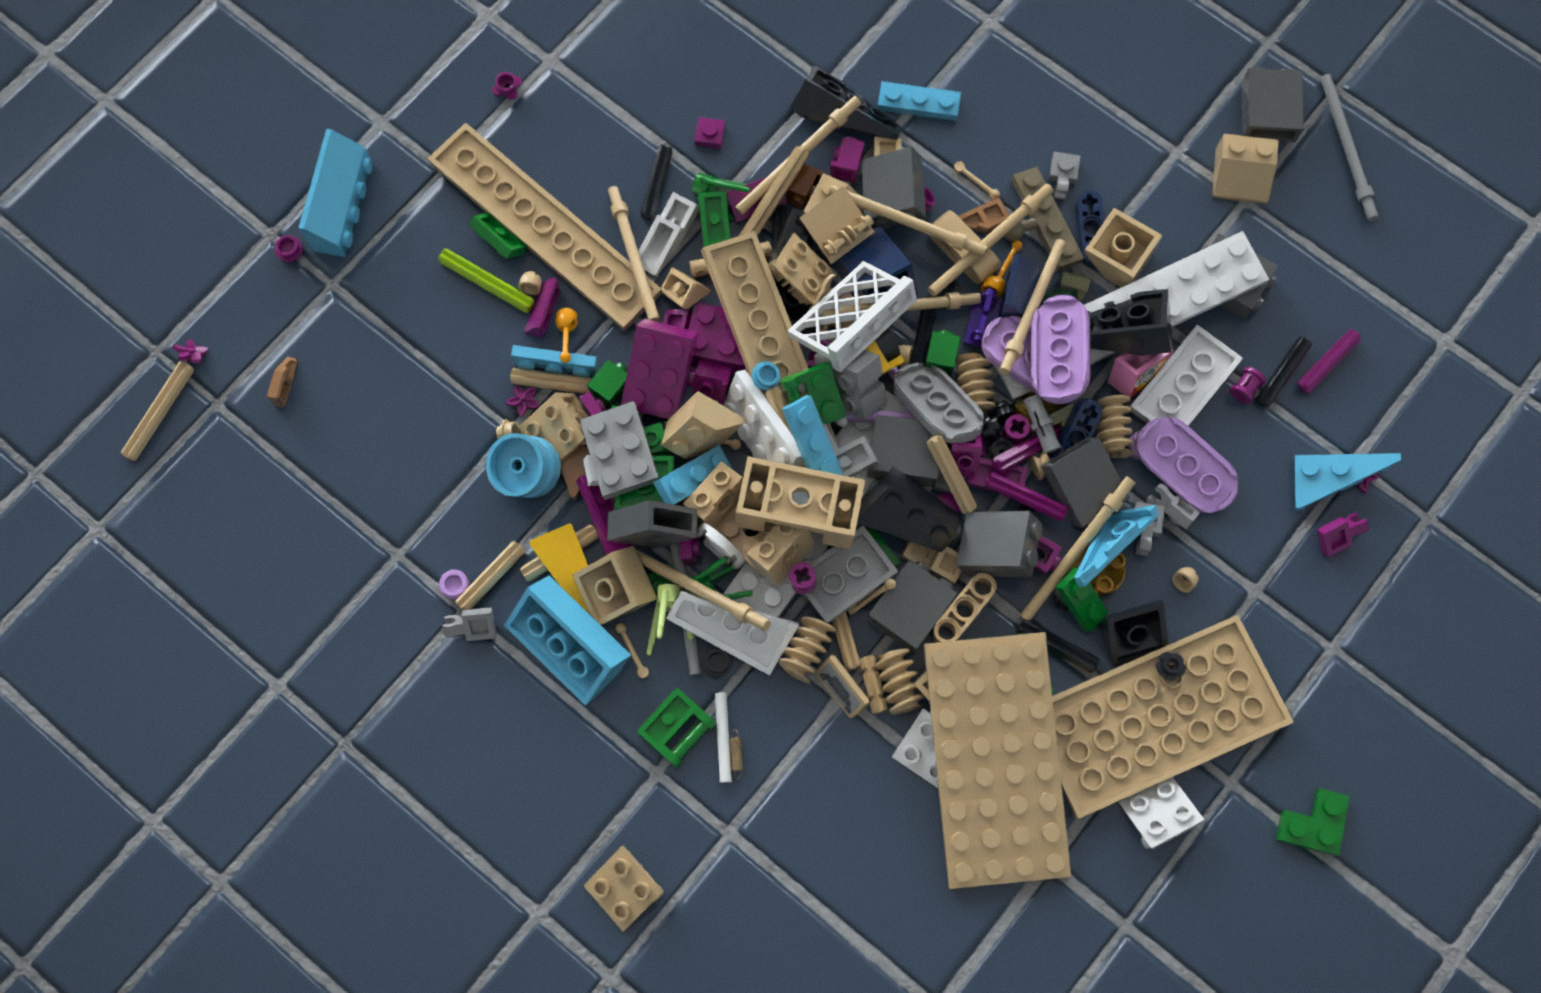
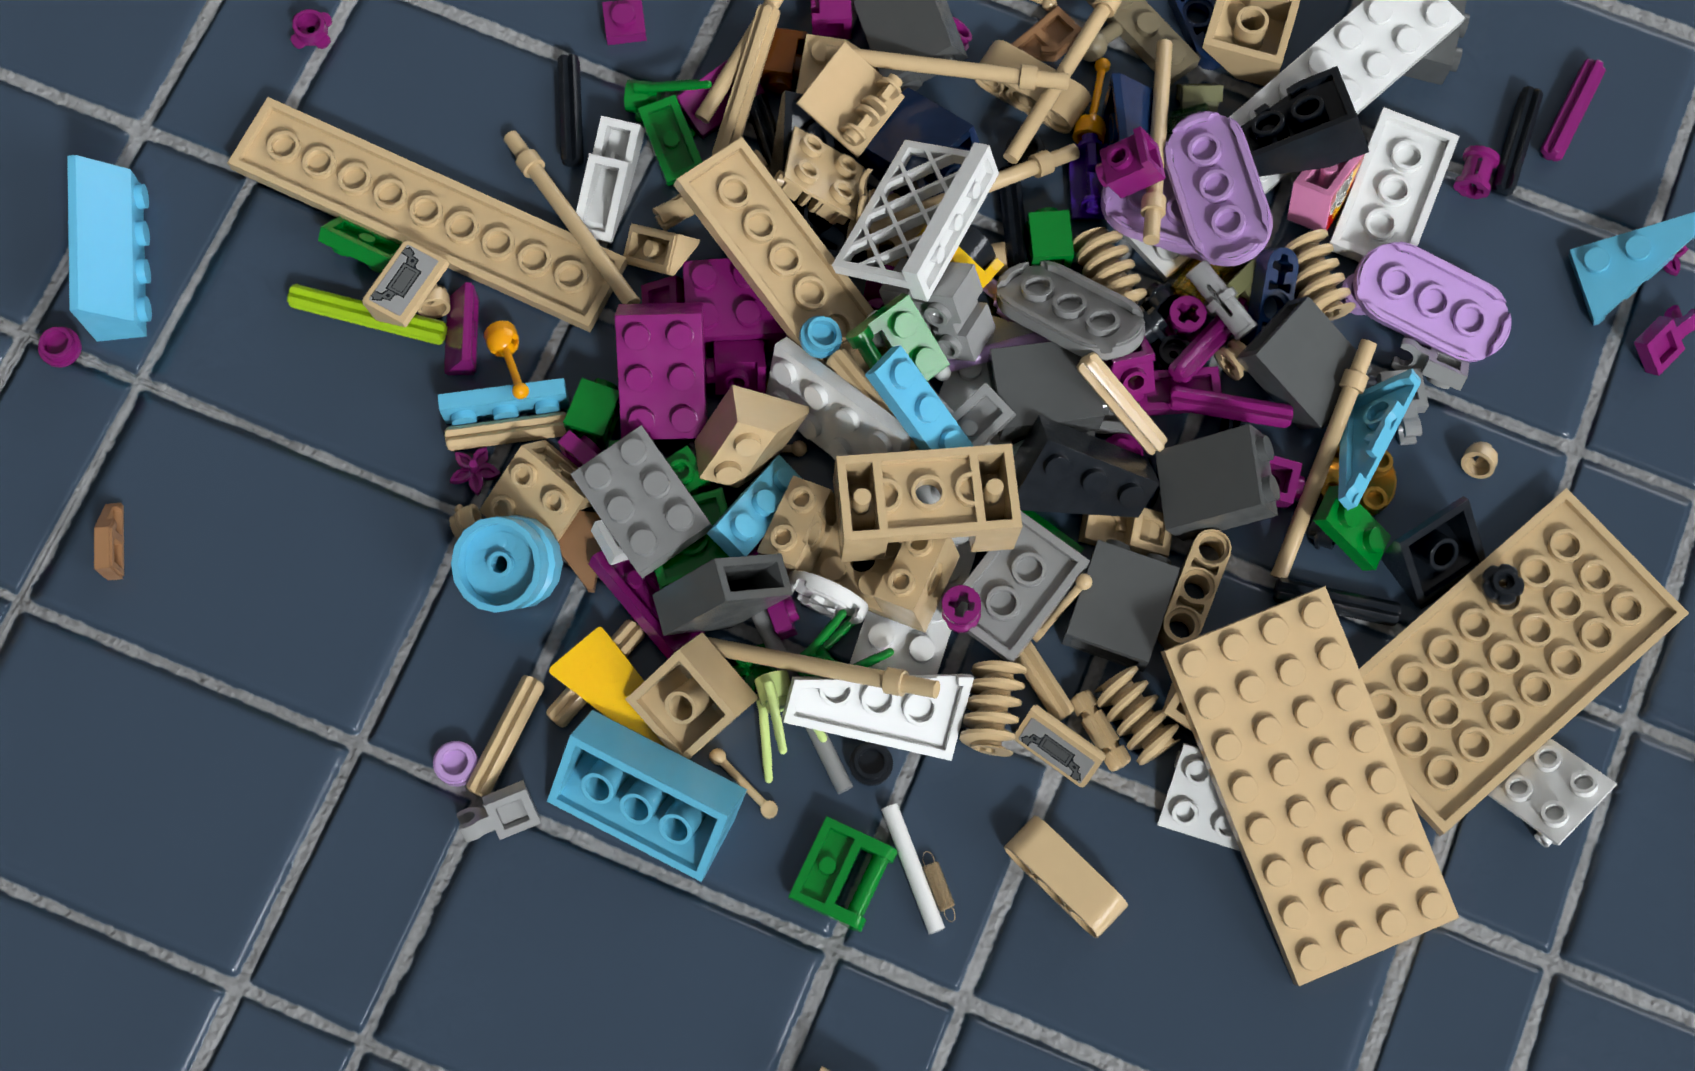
camera: 20 degrees left, 0 degrees up
none -> slope [362,240,450,327]
none -> tan beam [1004,816,1128,938]
none -> magenta brick [1095,126,1166,199]

